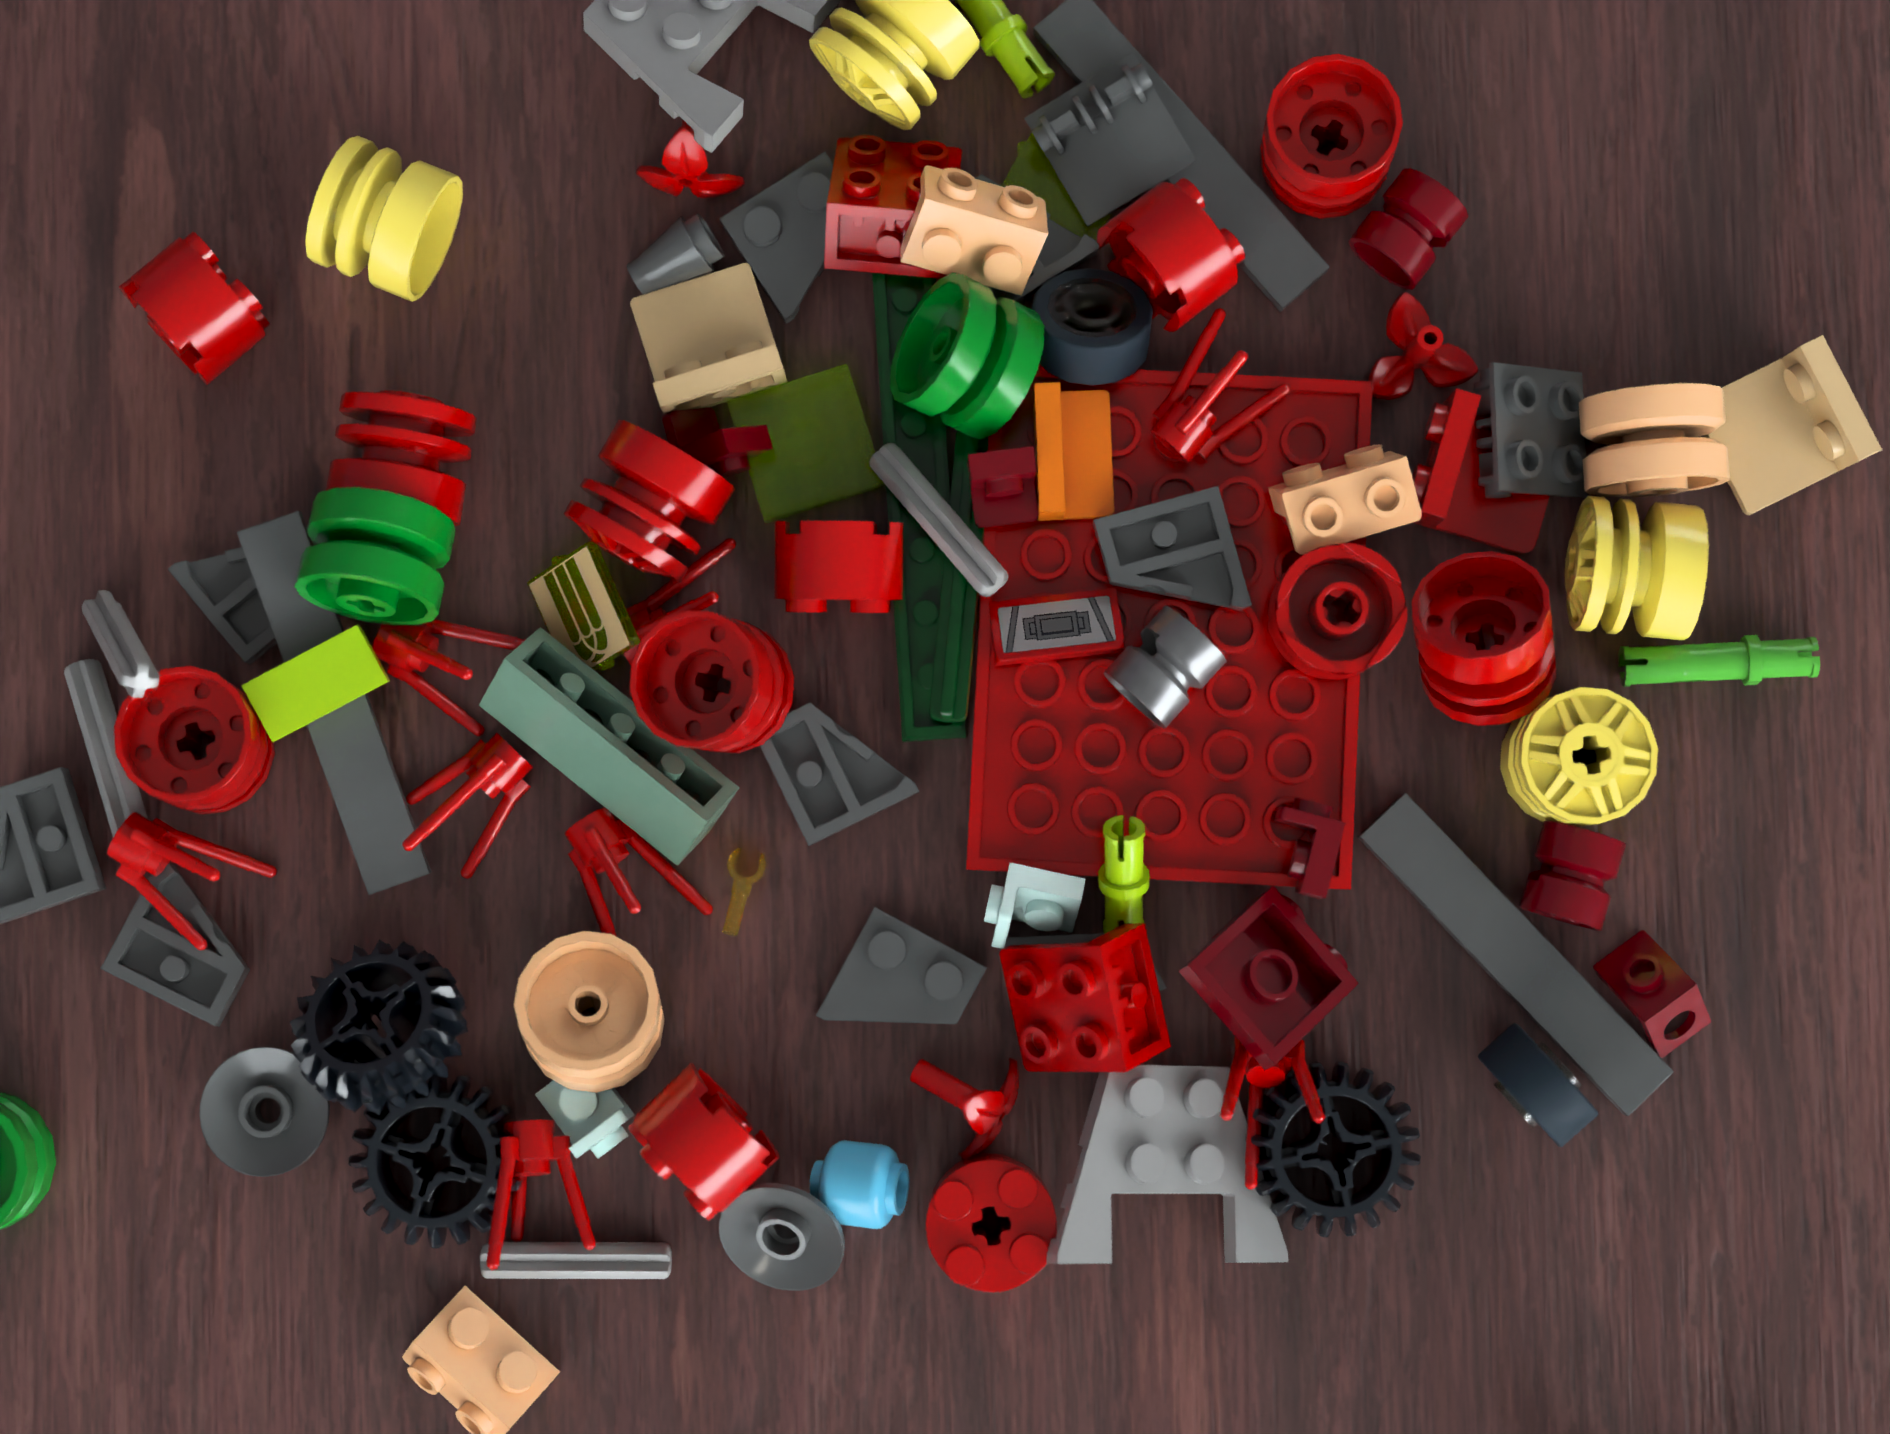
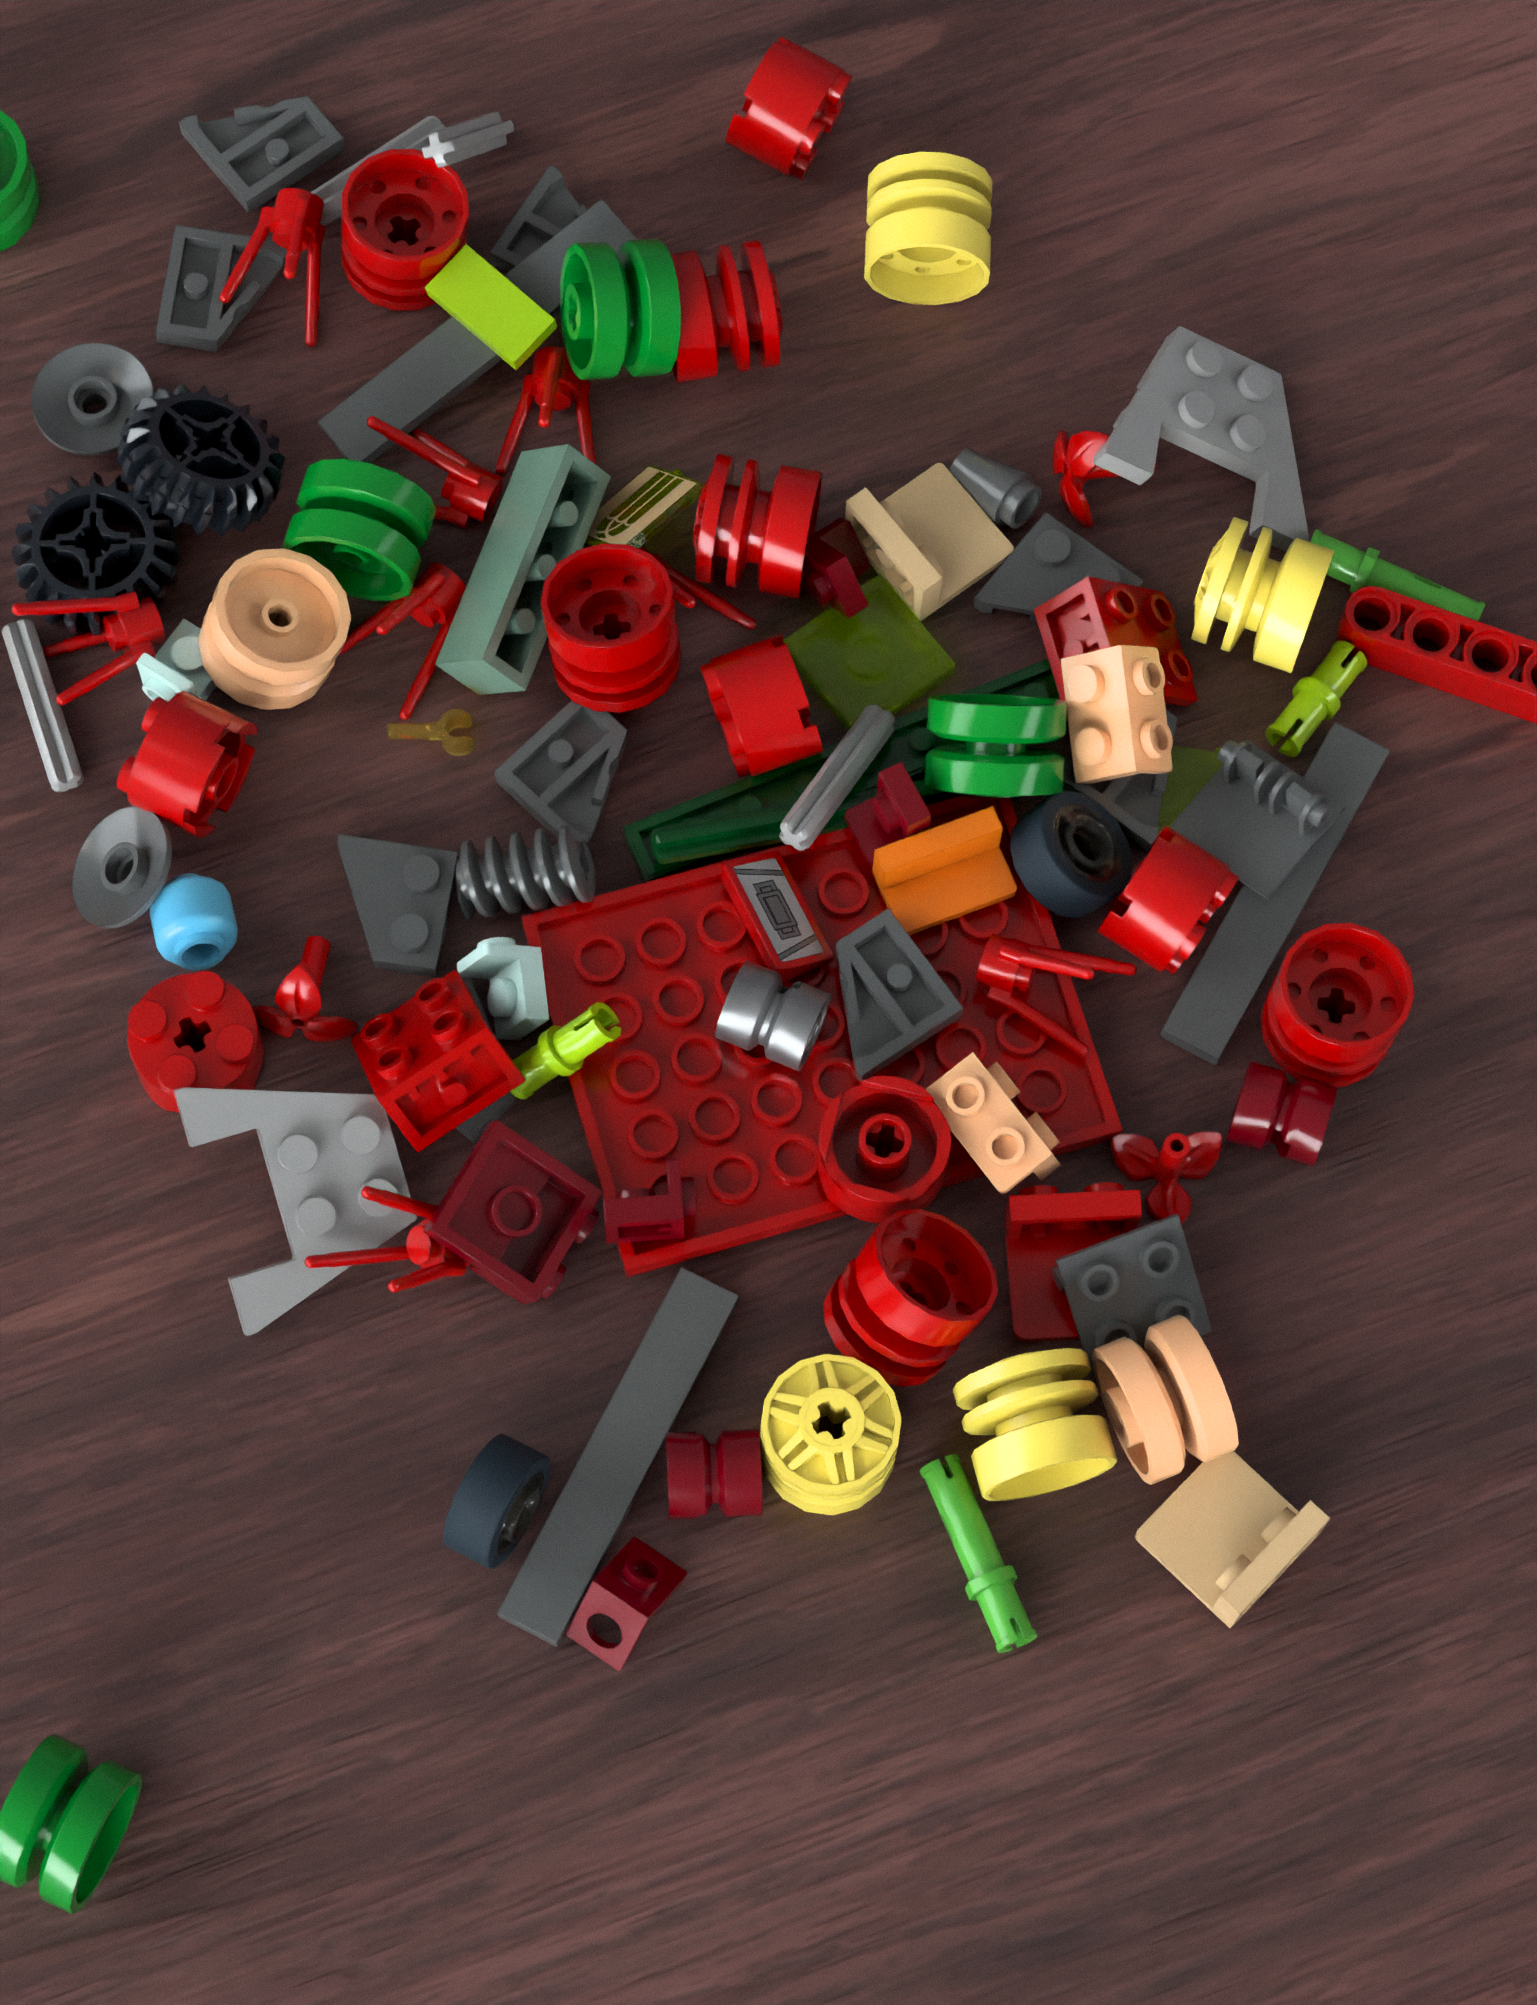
camera: 65 degrees right, 15 degrees down
black gear [1245,1061,1421,1237] -> none
none -> green wheel [282,459,436,601]
none -> dark grey piece [456,825,596,920]

